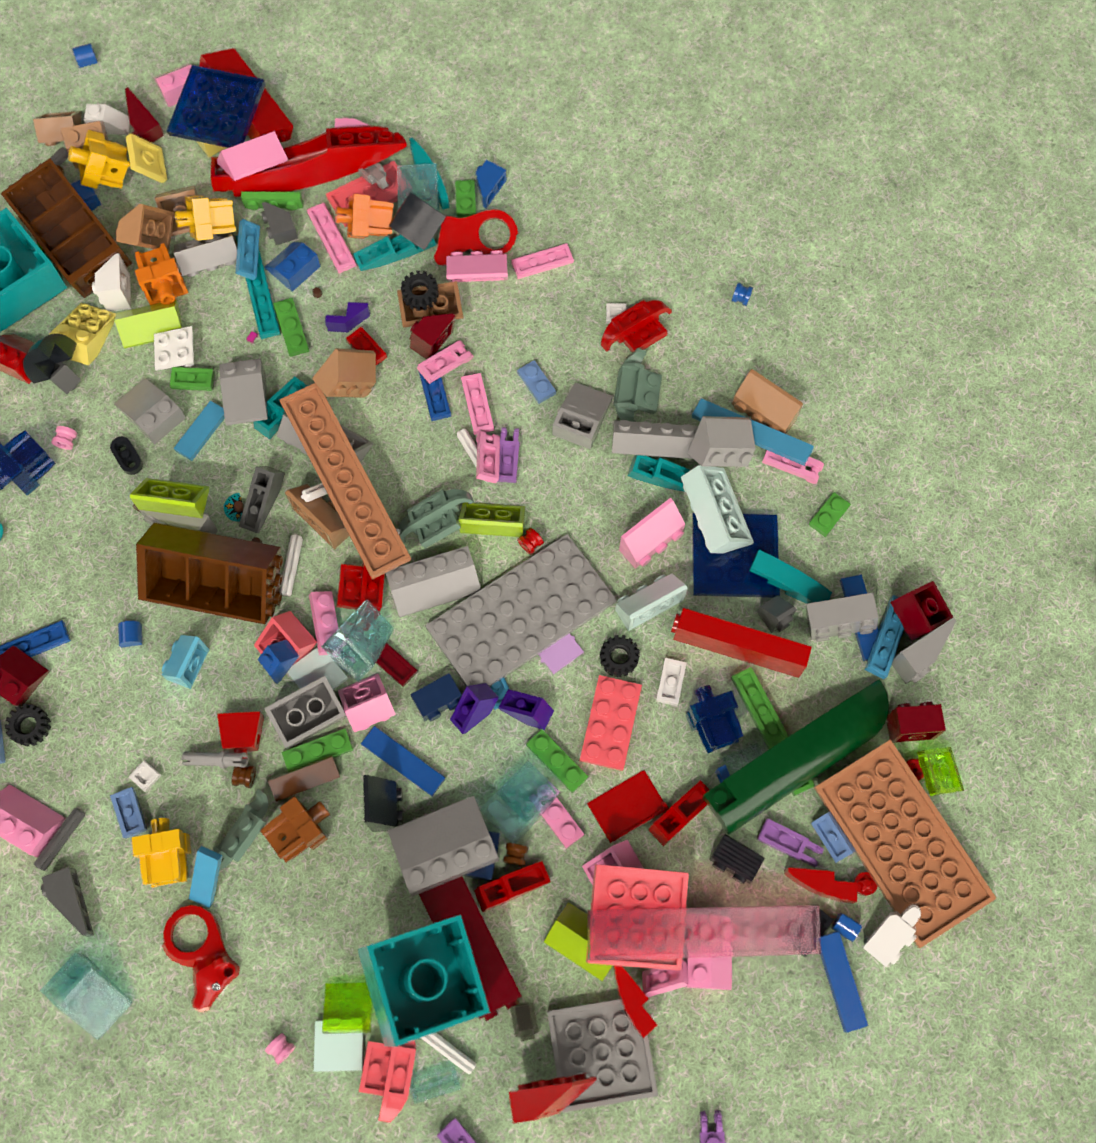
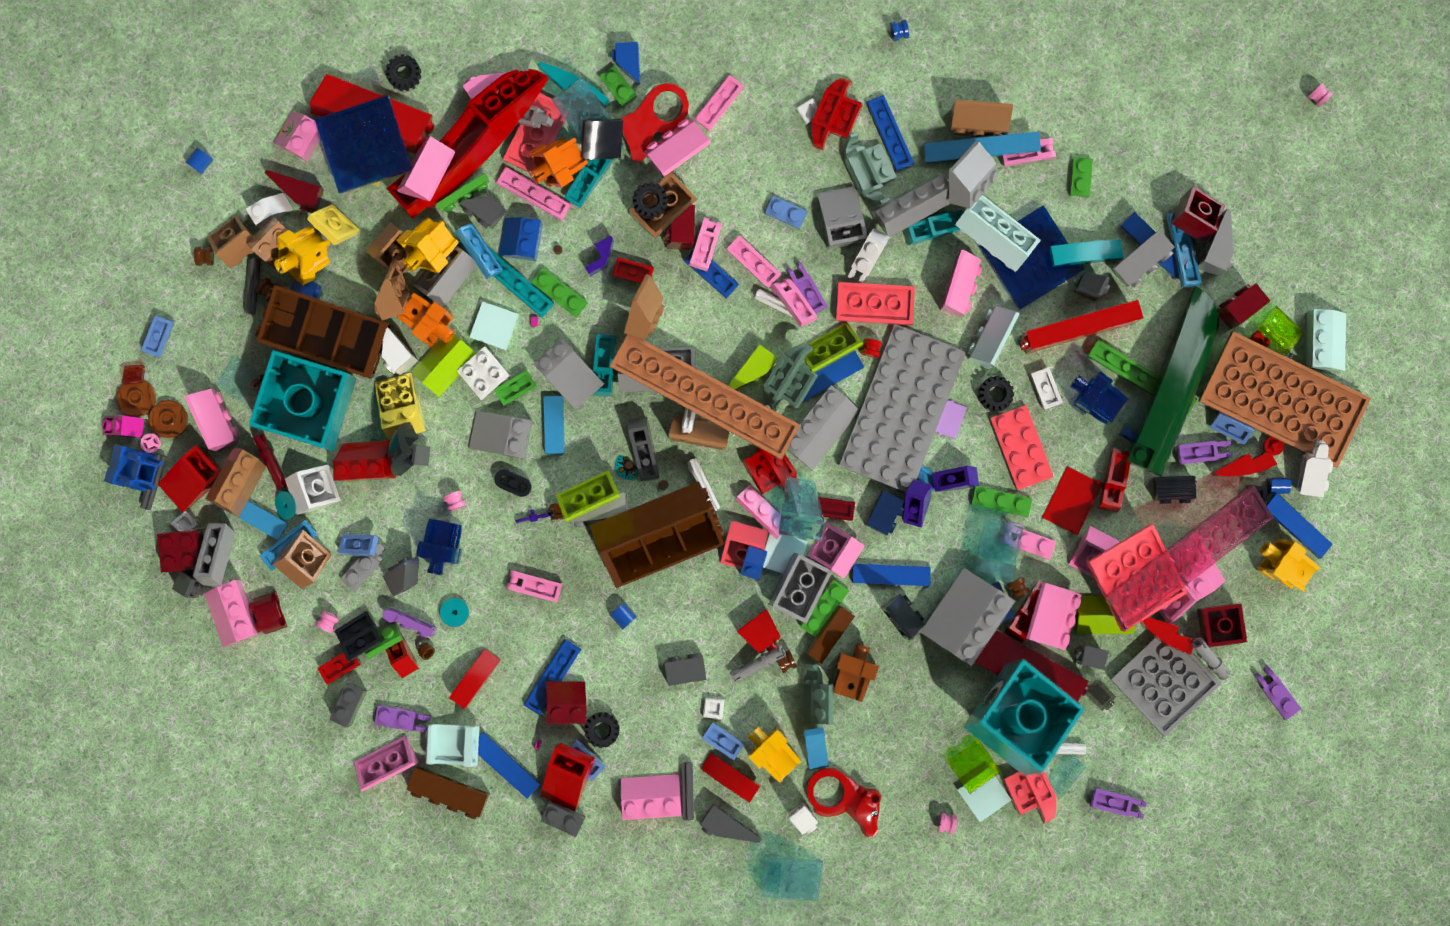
camera: 30 degrees left, 15 degrees up
medium azure slope [162,635,210,689] -> none
red slope [509,1073,596,1124] -> none
none -> reddish brown wheel [194,247,214,266]
none -> black tyre [385,54,422,92]
none -> light aqua tile [470,301,519,351]
none -> bright pink plate [506,570,563,603]
none -> dark purple piece [515,509,552,523]
none -> dark grey brick [664,653,707,686]
none -> red slope [701,753,760,803]
none -> lime slope [728,344,778,390]
none -> white slope [788,802,818,834]
none -> blue tile [803,351,864,402]
none -> coral plate [836,282,915,325]
none -> white hinge [848,228,890,283]
none -> blue tile [866,95,914,172]
none -> bright pink slope [1026,582,1081,650]
none -> dark grey brick [1073,644,1109,670]
none -> light grey pin [1192,637,1230,680]
none -> dark red brick [1197,603,1247,647]
none -> yellow piece [1256,538,1320,592]
none -> light aqua slope [1306,309,1346,371]

